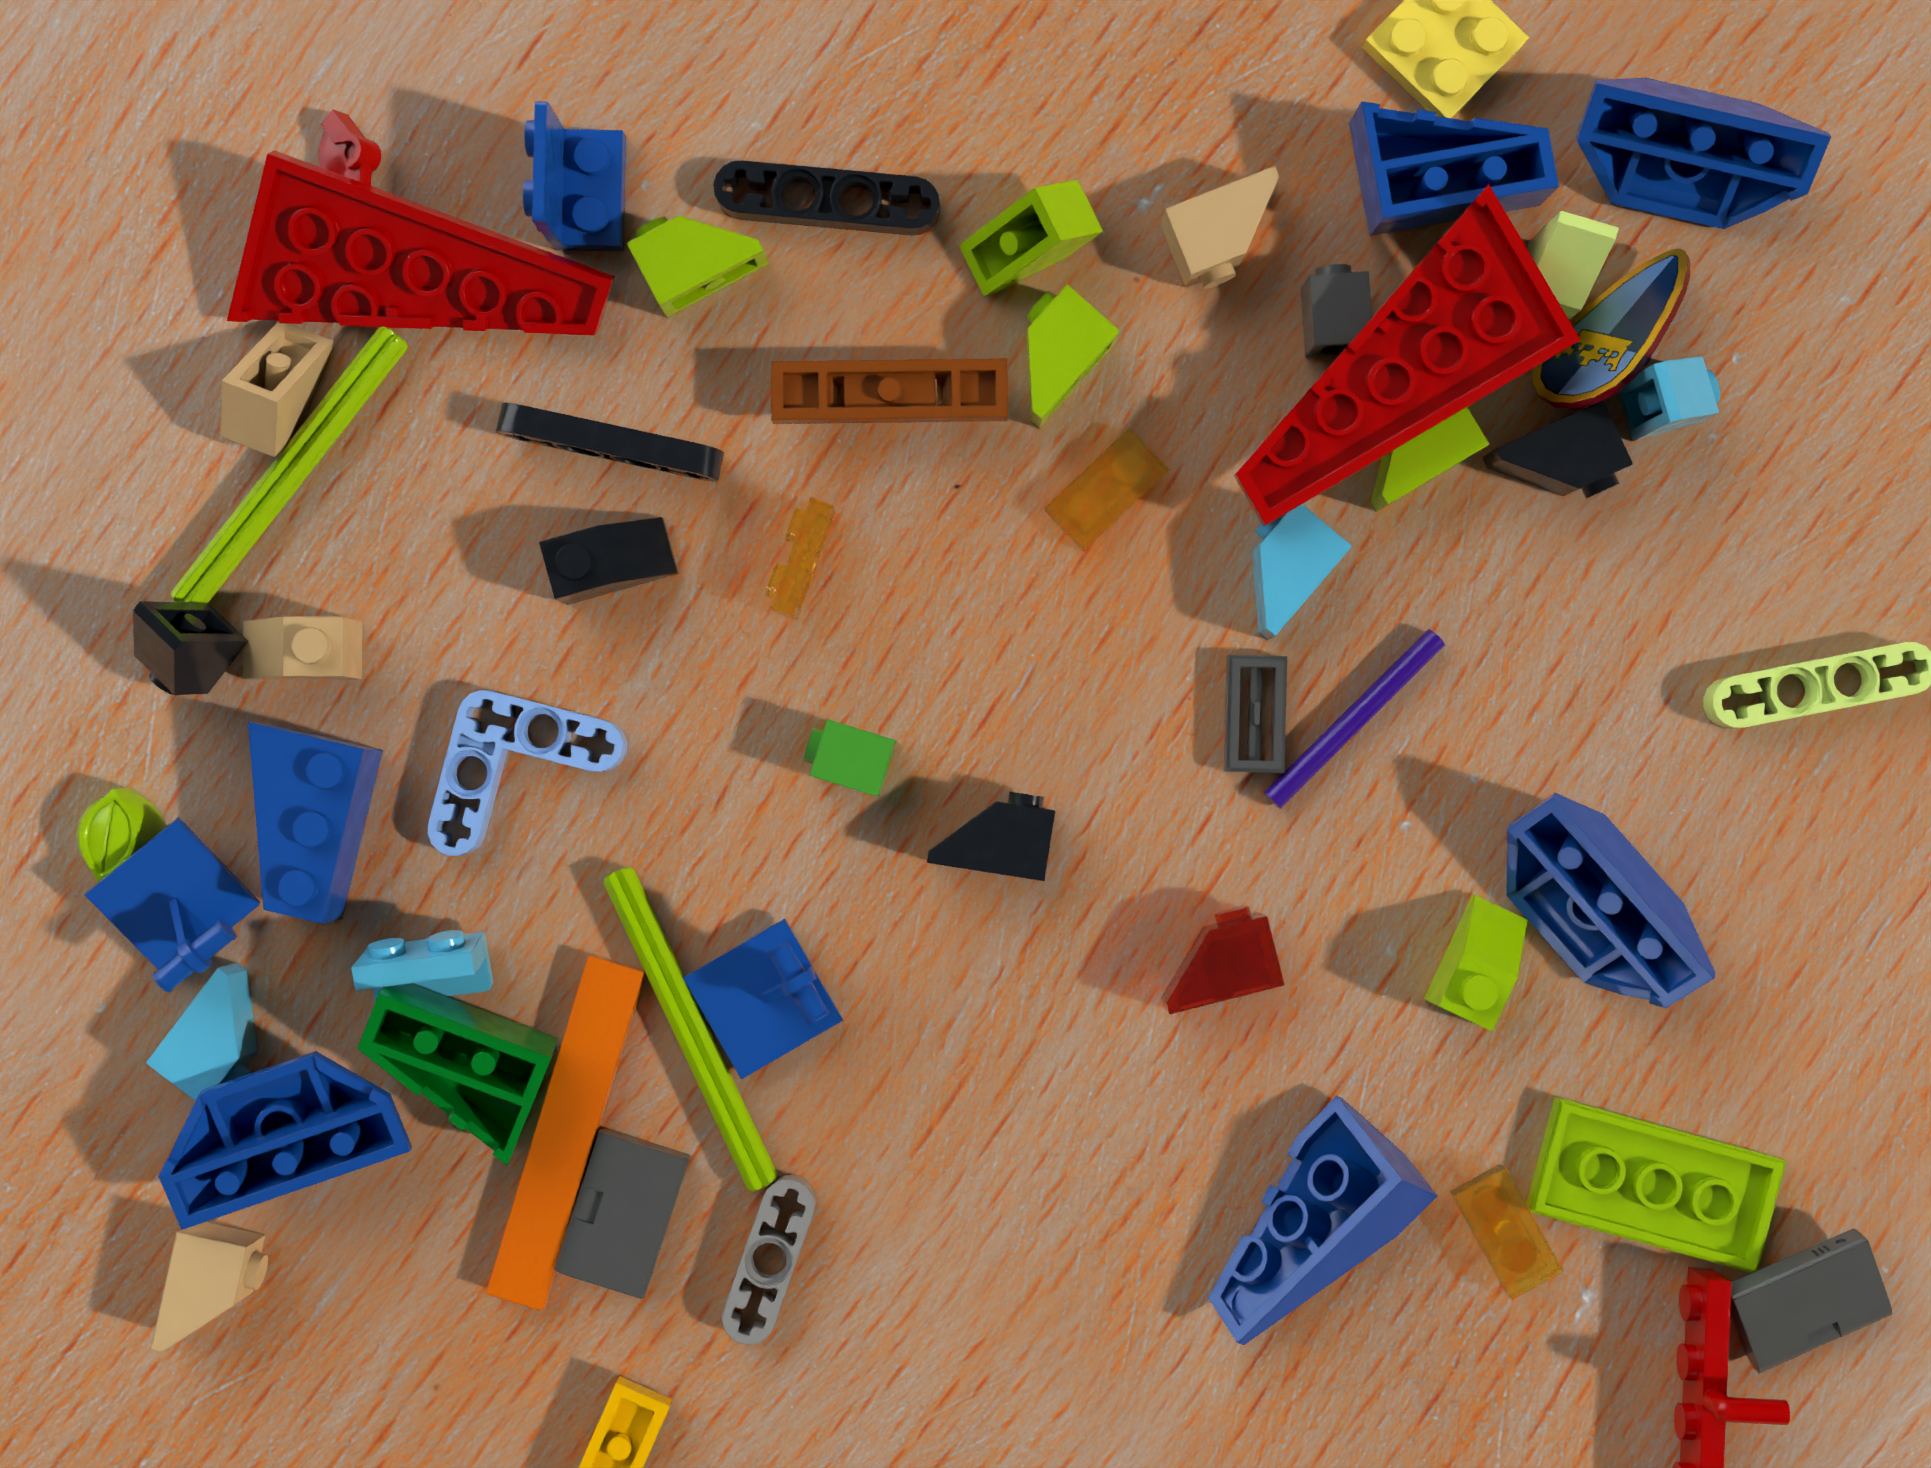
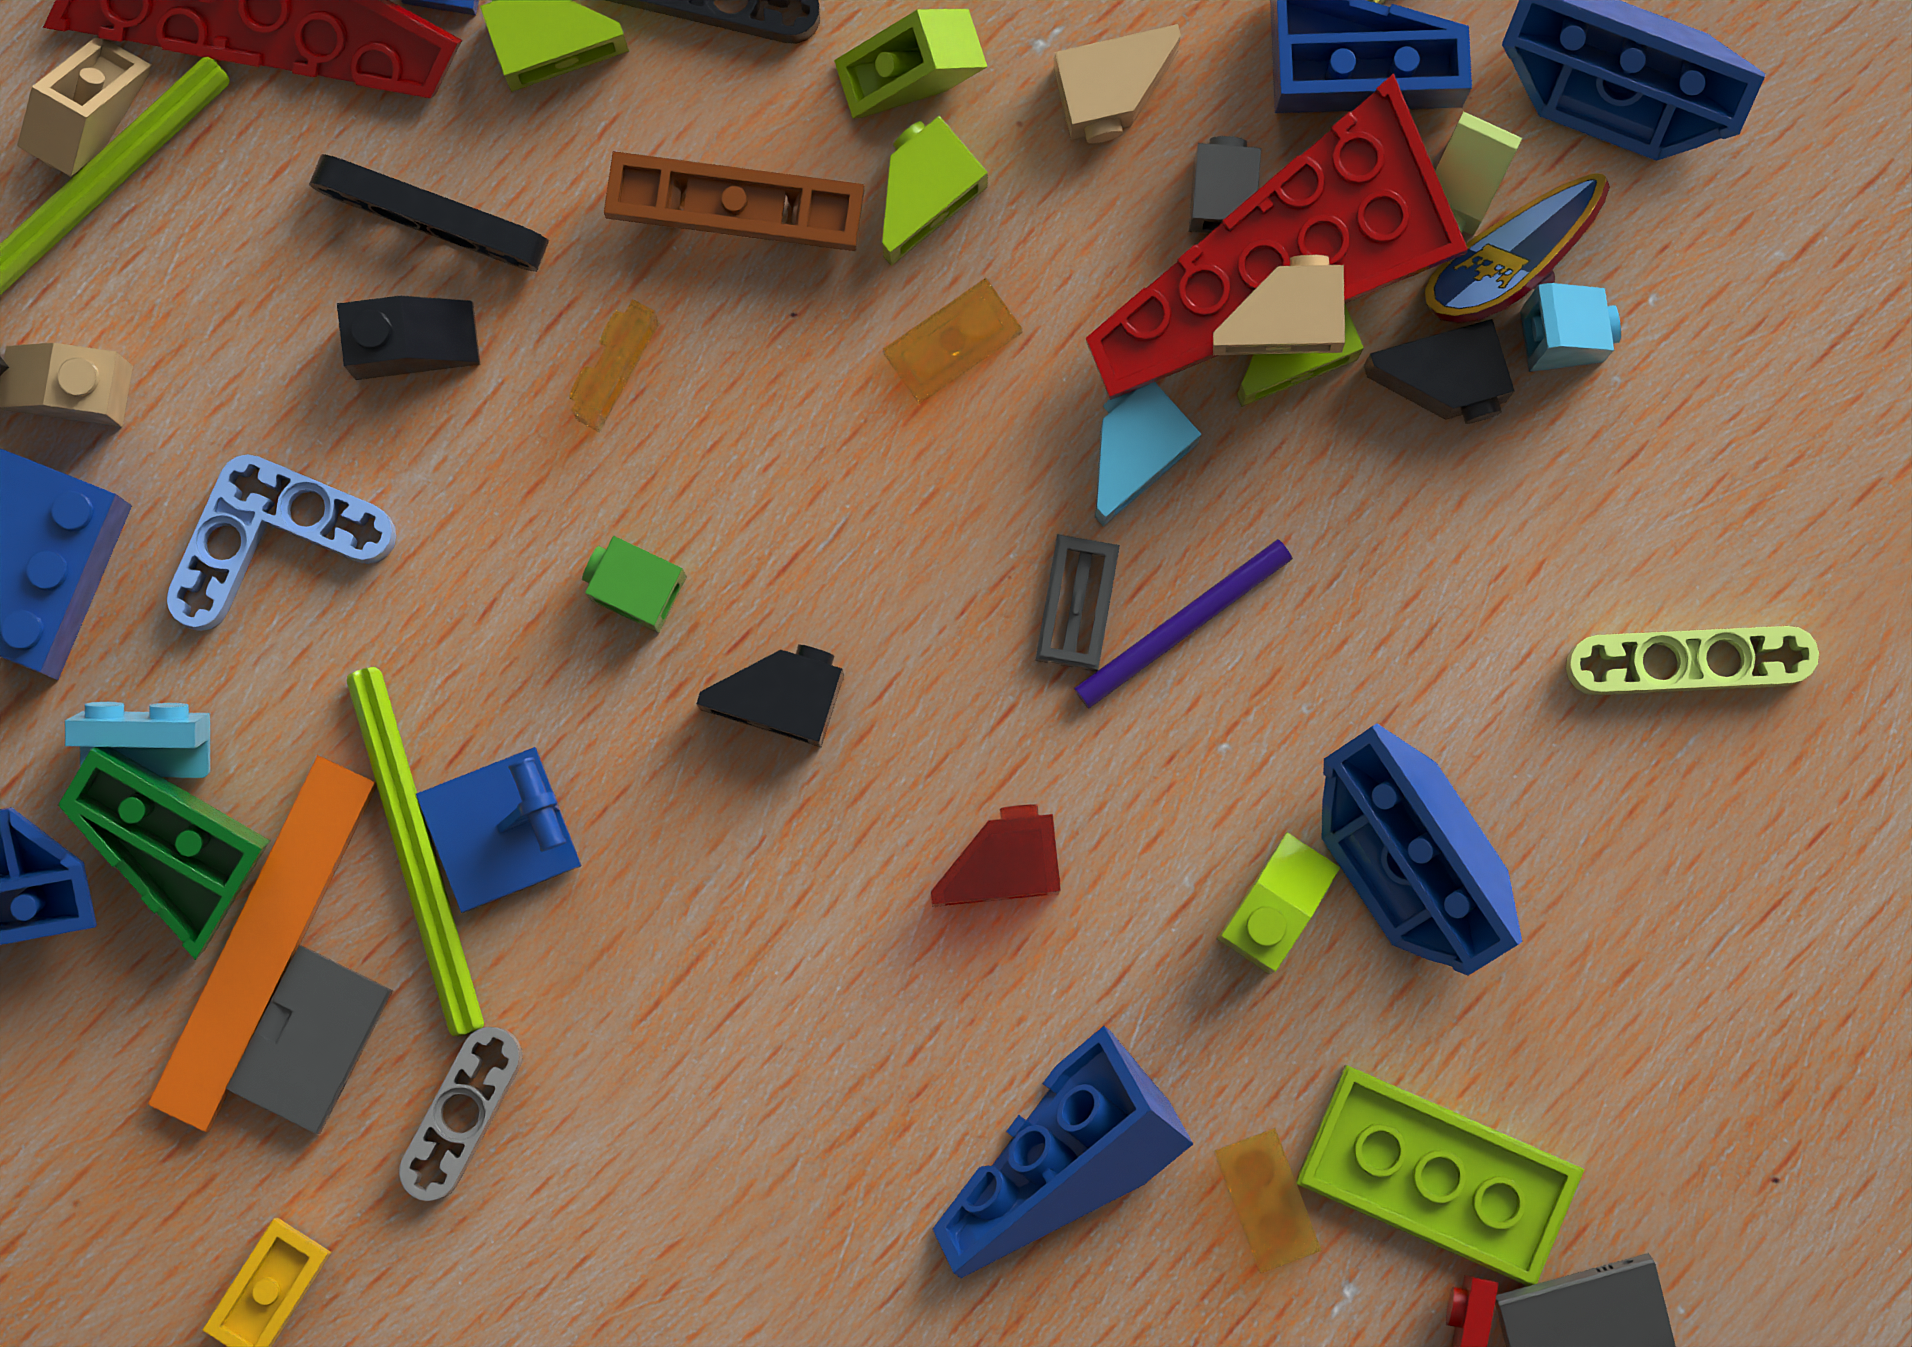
camera: 10 degrees right, 5 degrees down
none -> tan slope [1213,255,1345,355]

